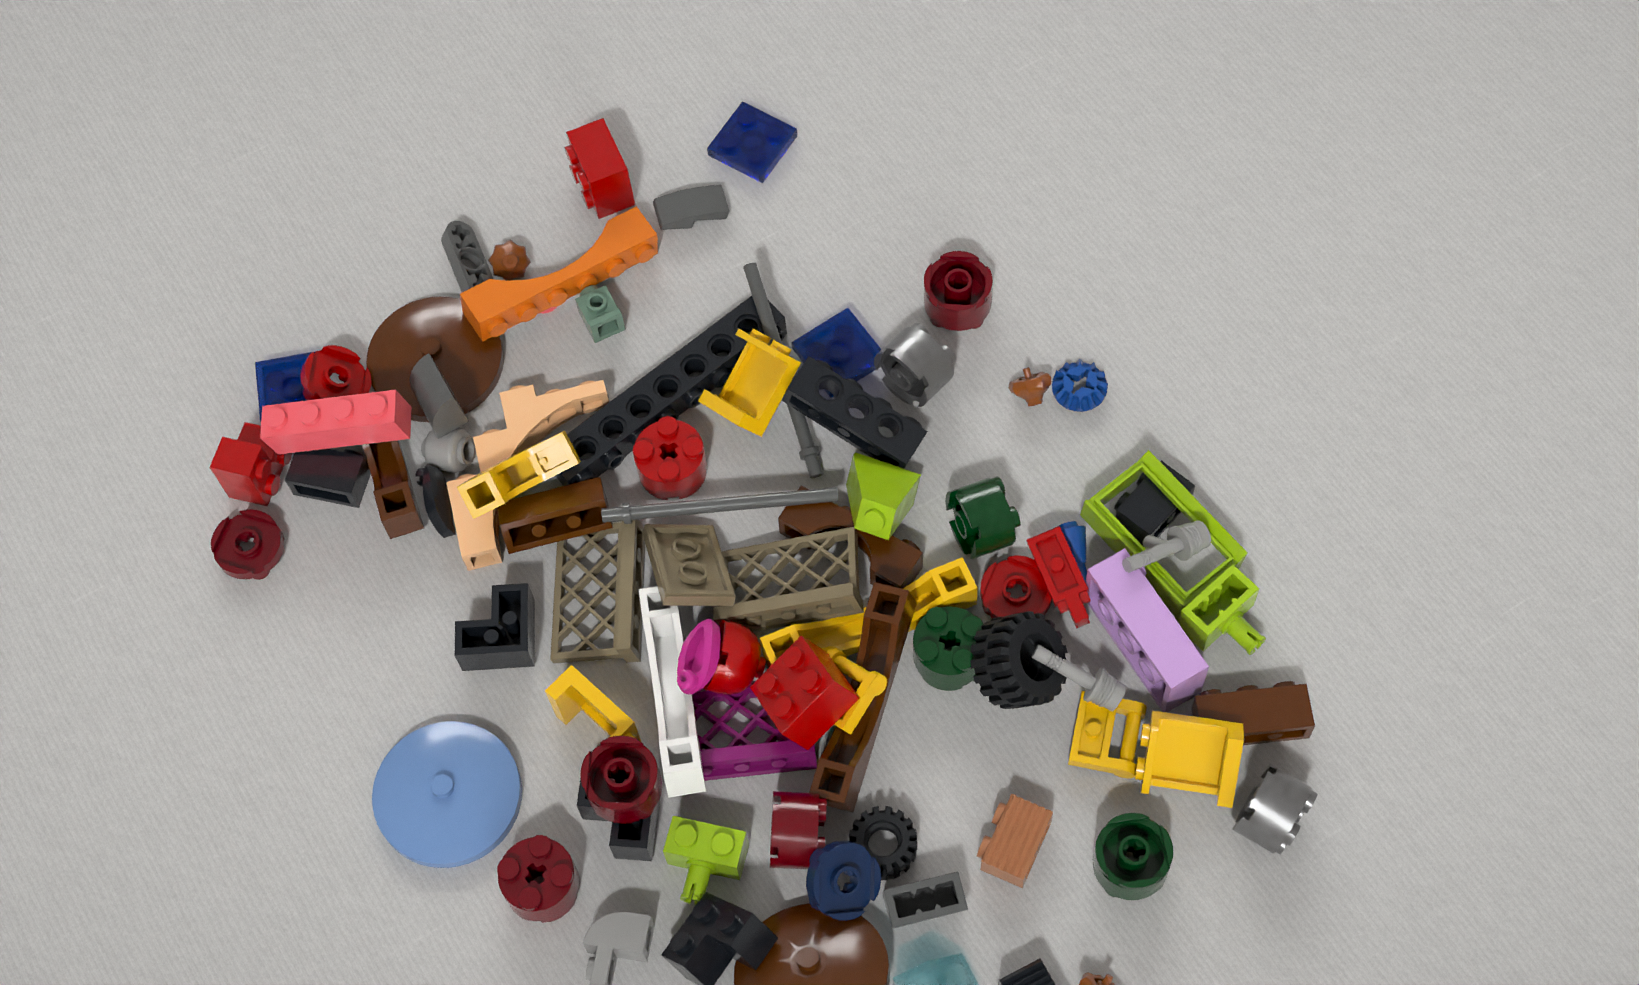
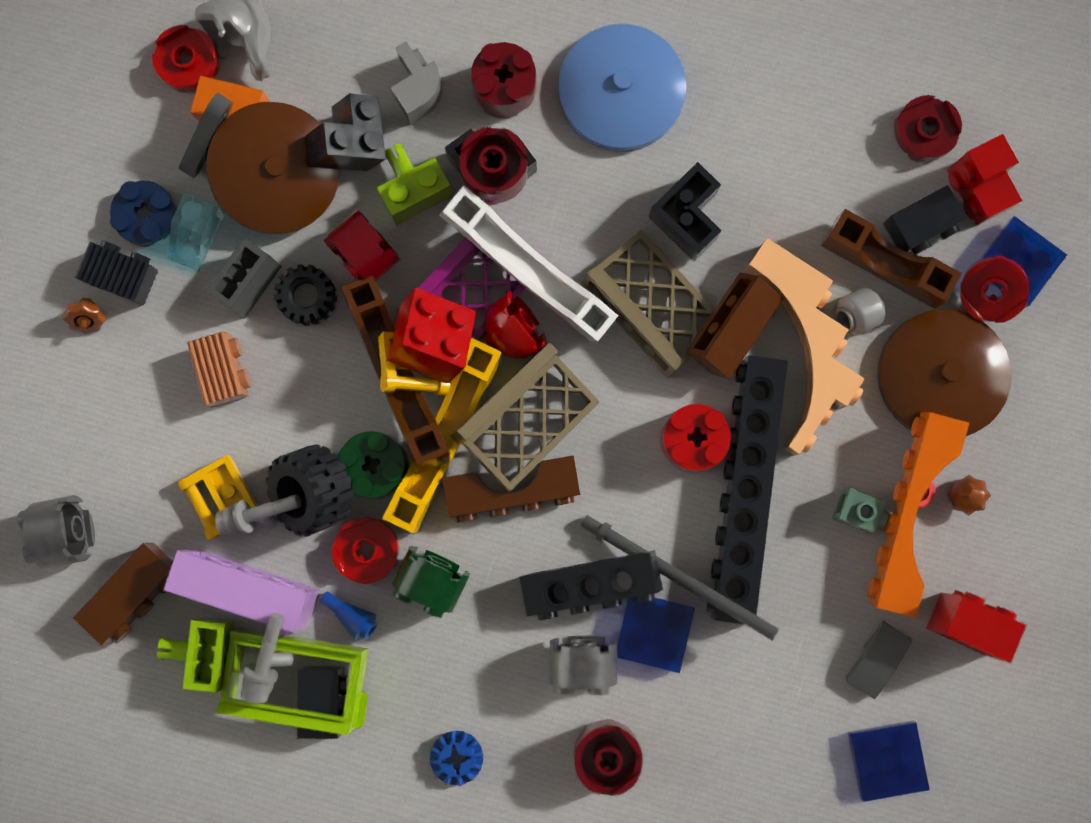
camera: 135 degrees right, 20 degrees up
coral brick [260,390,412,455] -> none
dark grey brick [410,353,469,439] -> none
black arm [415,464,456,538] -> none
dark grey beam [441,221,493,292] -> none
yellow arch [457,430,581,519] -> none
yellow panel [545,665,641,742] -> none
dark grey bar [601,487,838,524] -> none
dark tan tile [642,524,736,606] -> none
dark pink arm [677,619,721,695] -> none
yellow panel [698,328,801,437] -> none
dark blue plate [806,841,881,921] -> none
lime slope [846,452,921,540] -> none
dark orange piece [1008,367,1051,406] -> none
red hinge [1026,526,1091,629] -> none
dark green brick [1093,813,1173,900] -> none
yellow panel [1135,710,1244,808] -> none

